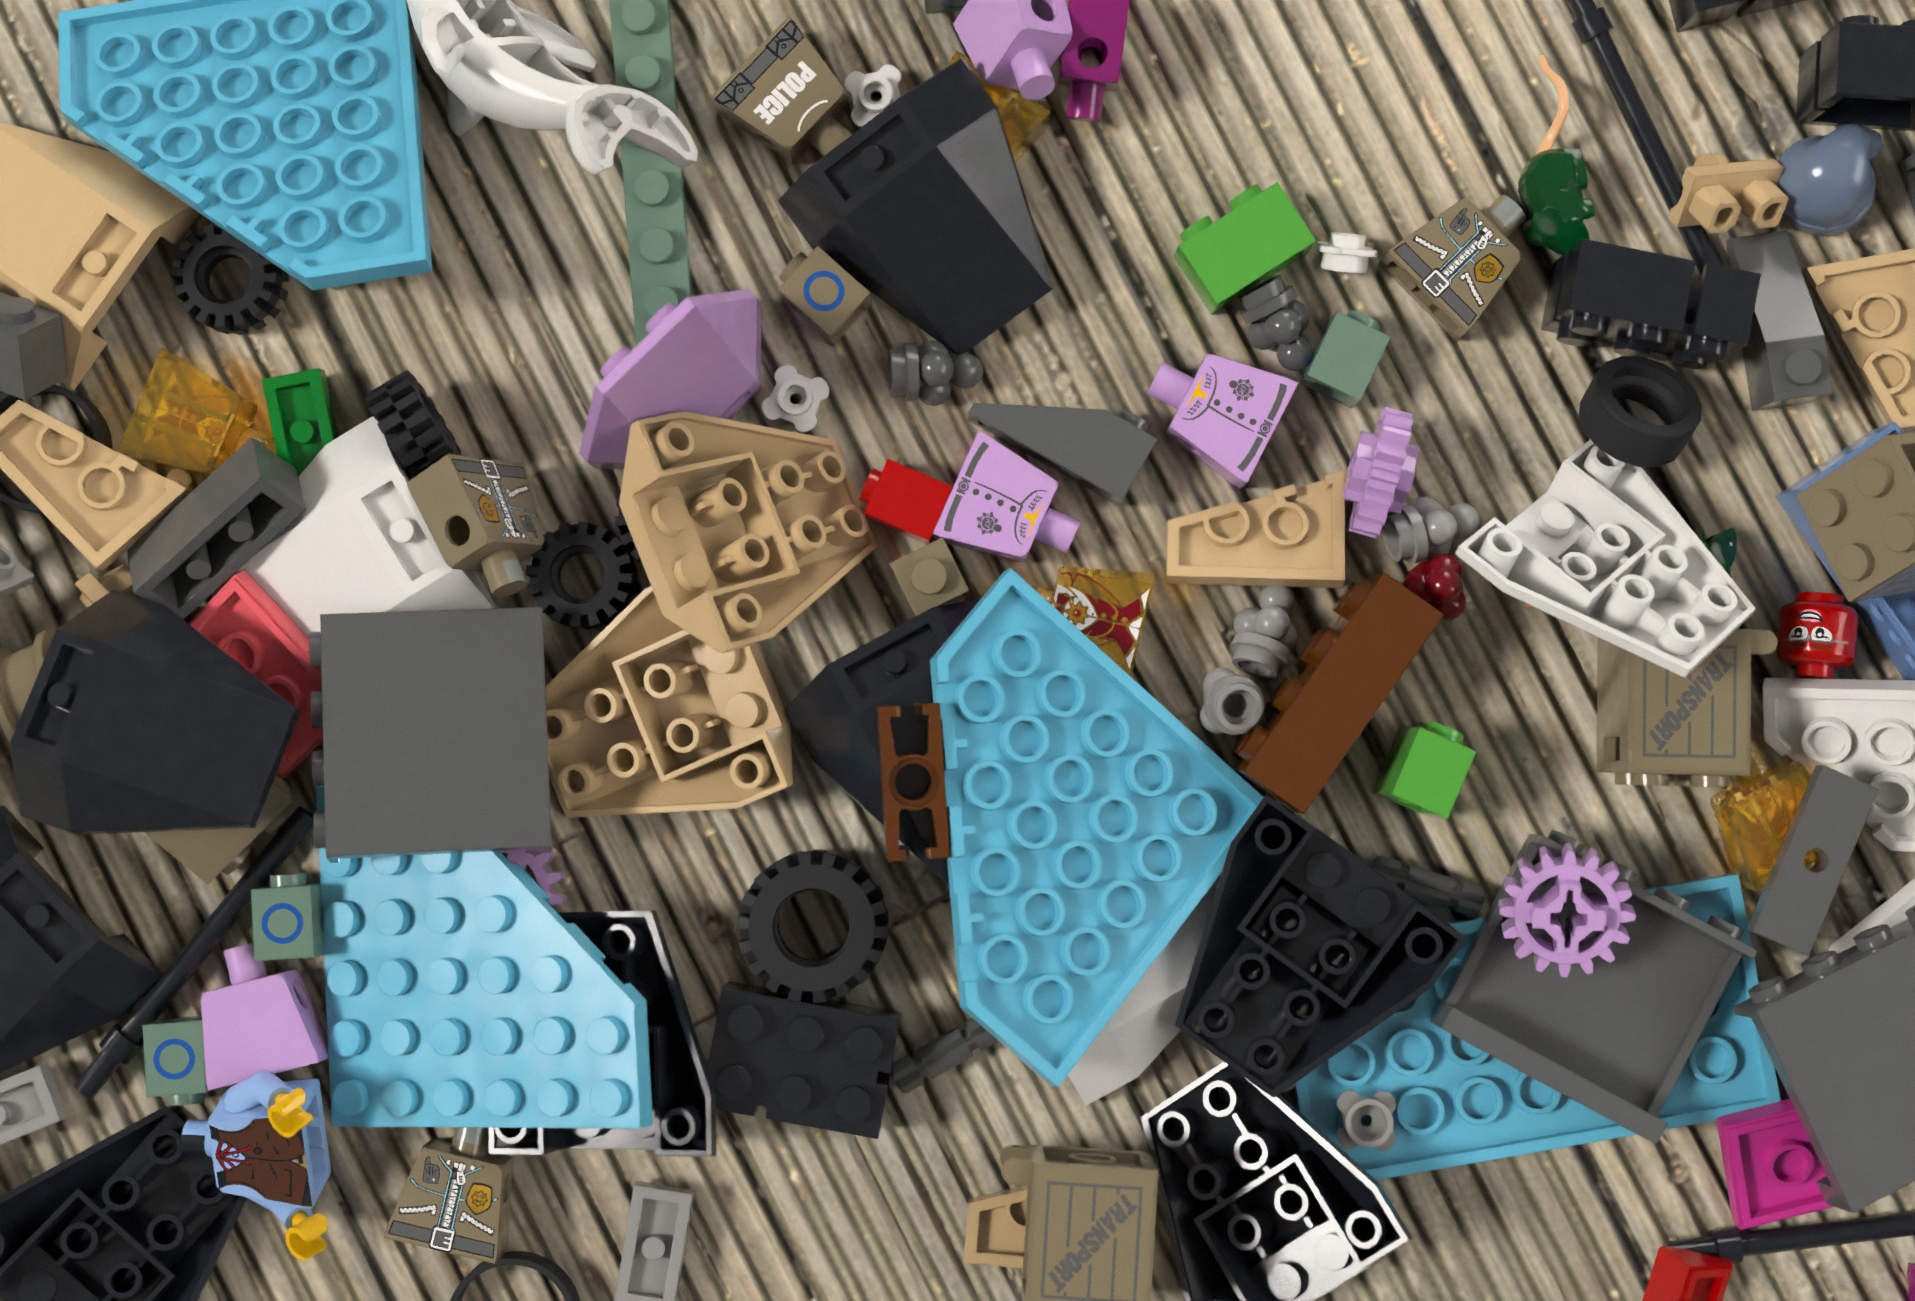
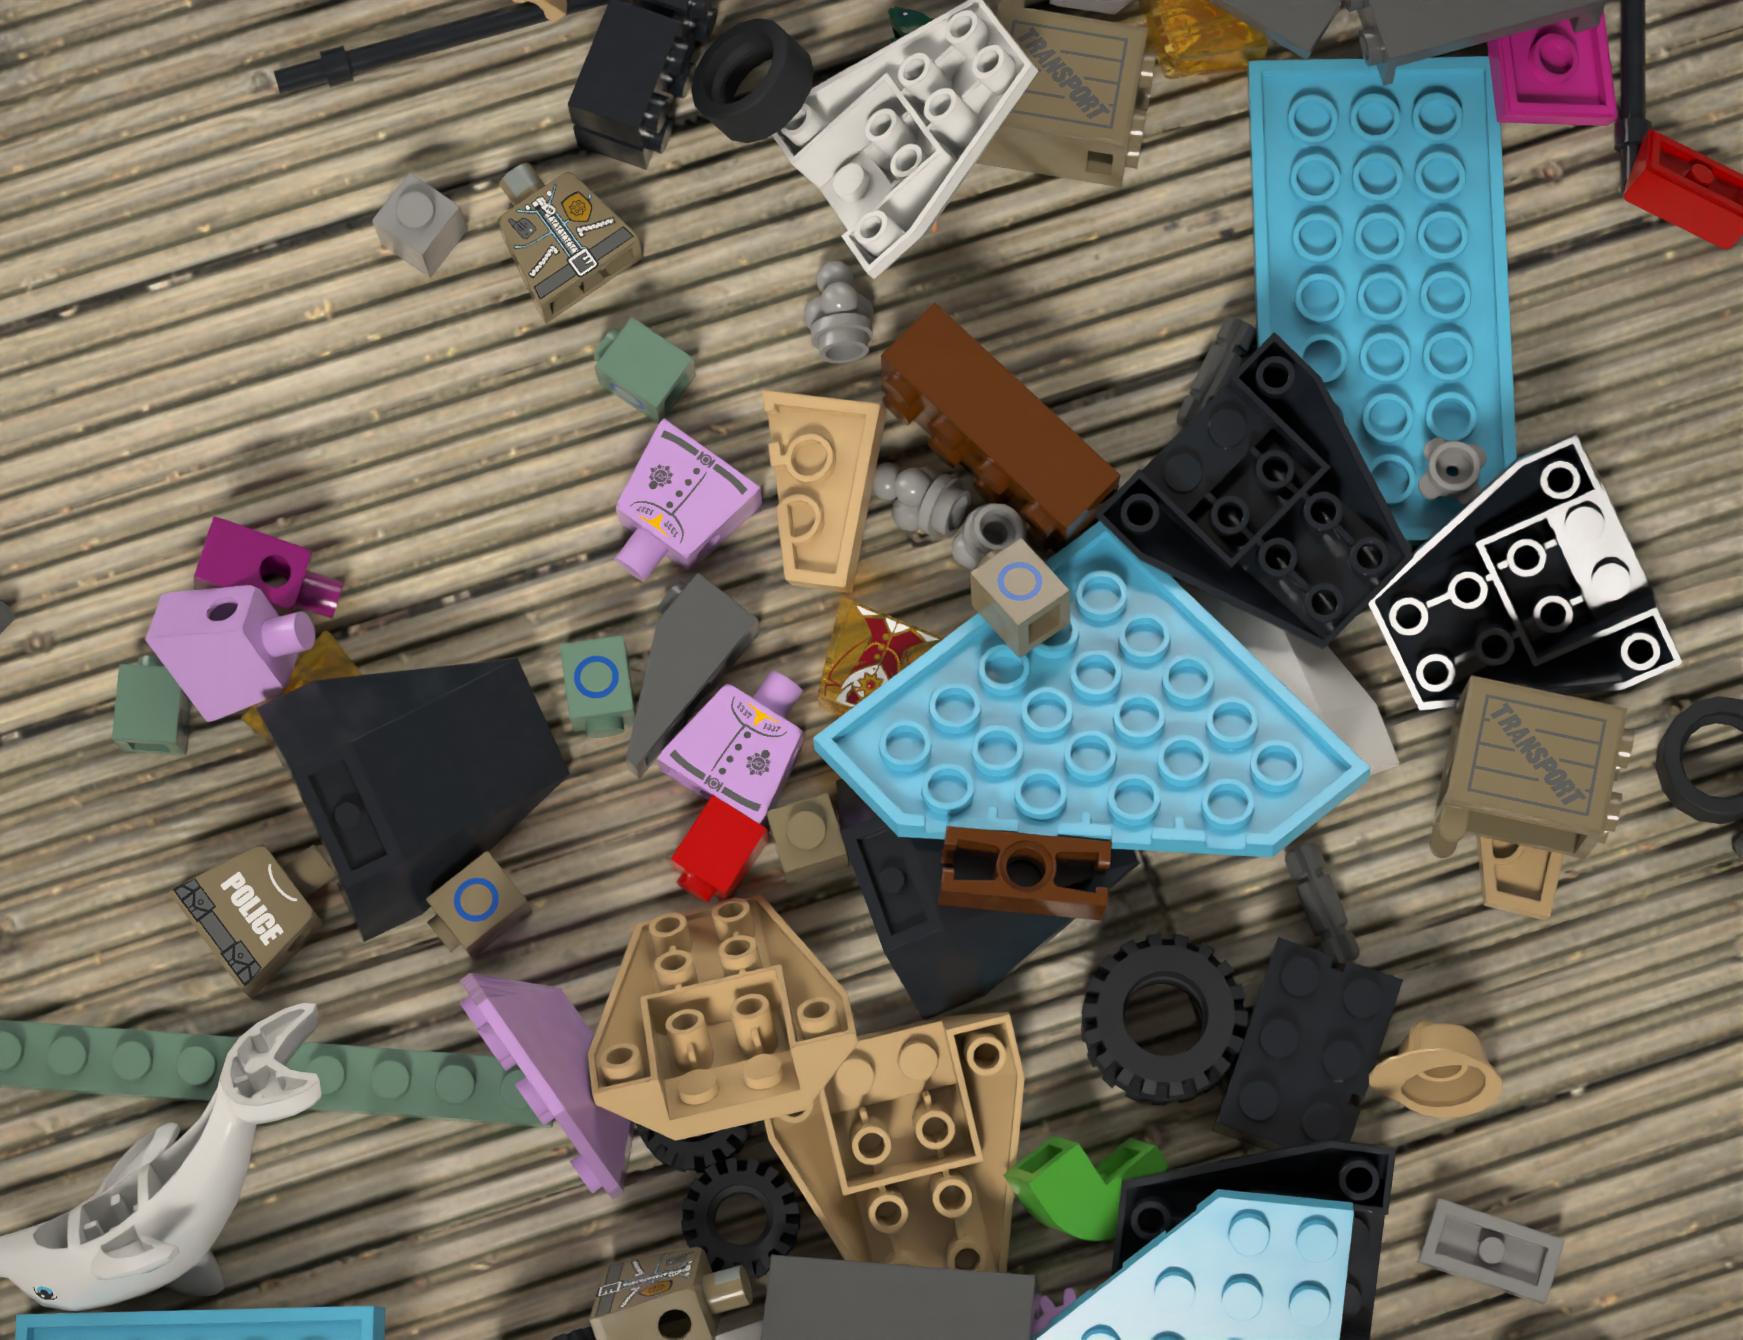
camera: 80 degrees left, 10 degrees down
white plate [762,365,829,432] -> none
white plate [844,64,901,128] -> none
dark grey piece [887,340,983,406] -> none
bright green brick [1174,182,1316,315] -> none
dark grey piece [1239,275,1313,371] -> none
white plate [1316,232,1378,273] -> none
lavender gear [1342,407,1420,538] -> none
bright green brick [1371,721,1476,819] -> none
dark red piece [1402,553,1466,620] -> none
dark grey panel [1430,830,1758,1145] -> none
lavender gear [1498,843,1636,977] -> none
dark green animal [1518,55,1595,255] -> none
none -> light grey brick [372,172,467,278]
none -> sand green brick [560,635,636,738]
none -> dark tan brick [970,538,1070,658]
none -> bright green brick [1003,1135,1170,1241]
none -> tan piece [1369,1020,1503,1118]

